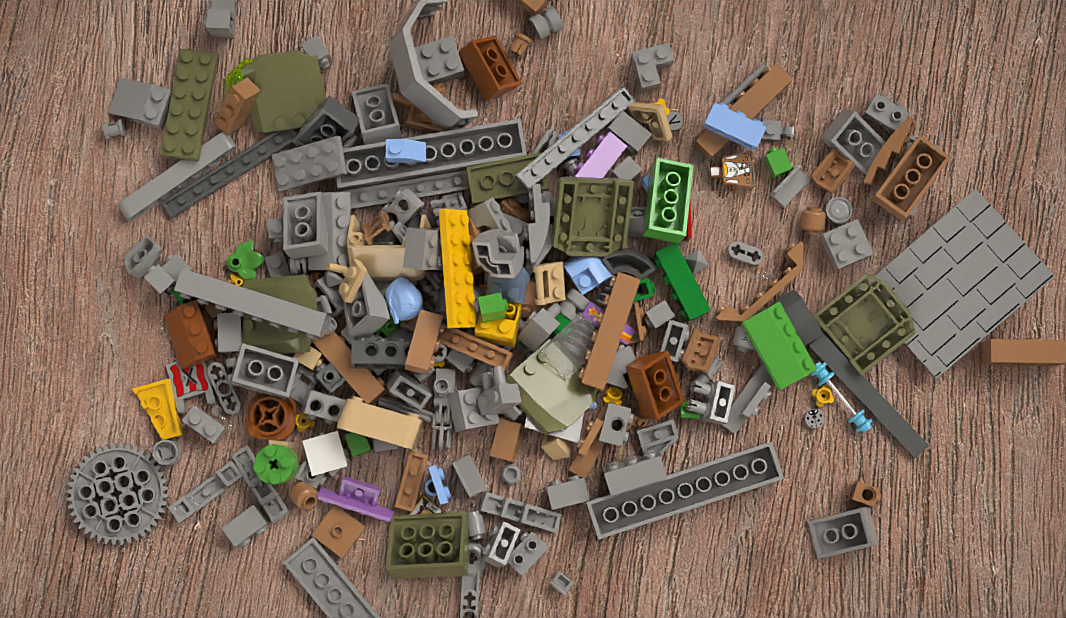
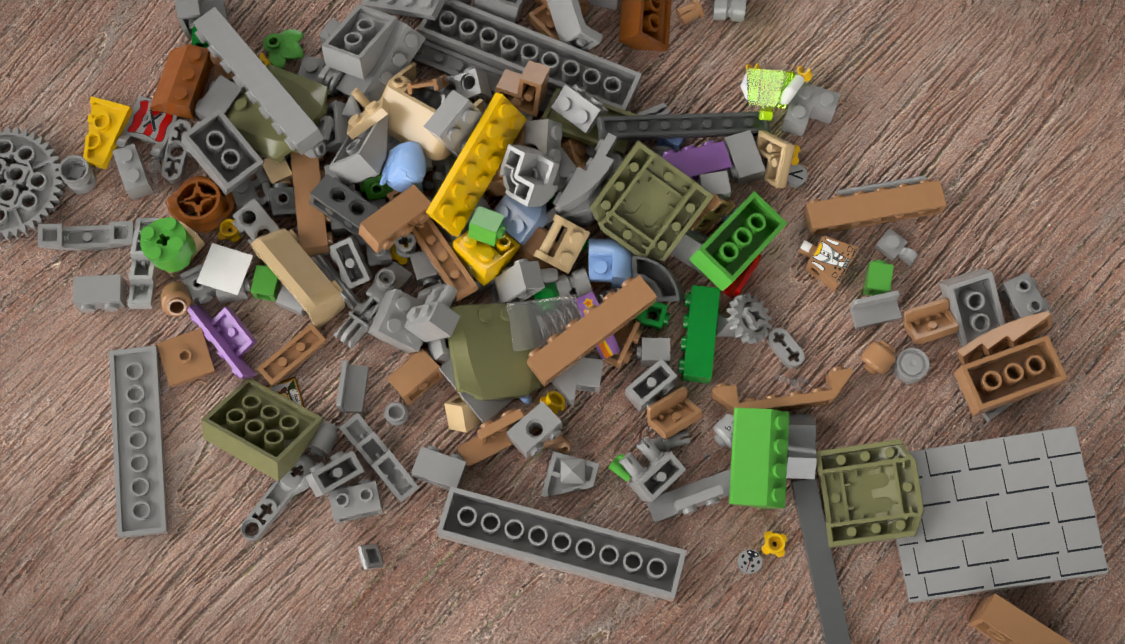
camera: 35 degrees right, 10 degrees down
light blue slope [386,139,426,163] -> none
light blue plate [425,465,452,505] -> none
light grey brick [603,449,667,496] -> none
dark orange slope [626,350,684,420] -> none
light blue brick [703,103,767,151] -> none
medium azure axle [810,361,872,433] -> none
light grey brick [819,219,874,272] -> none
none -> medium nougat brick [495,60,550,117]
none -> light grey bracket [551,84,608,133]
none -> light grey slope [561,459,585,484]
none -> medium nougat piece [689,193,737,236]
none -> light grey gear [727,293,772,345]
none -> clear neon green torso [741,63,813,121]

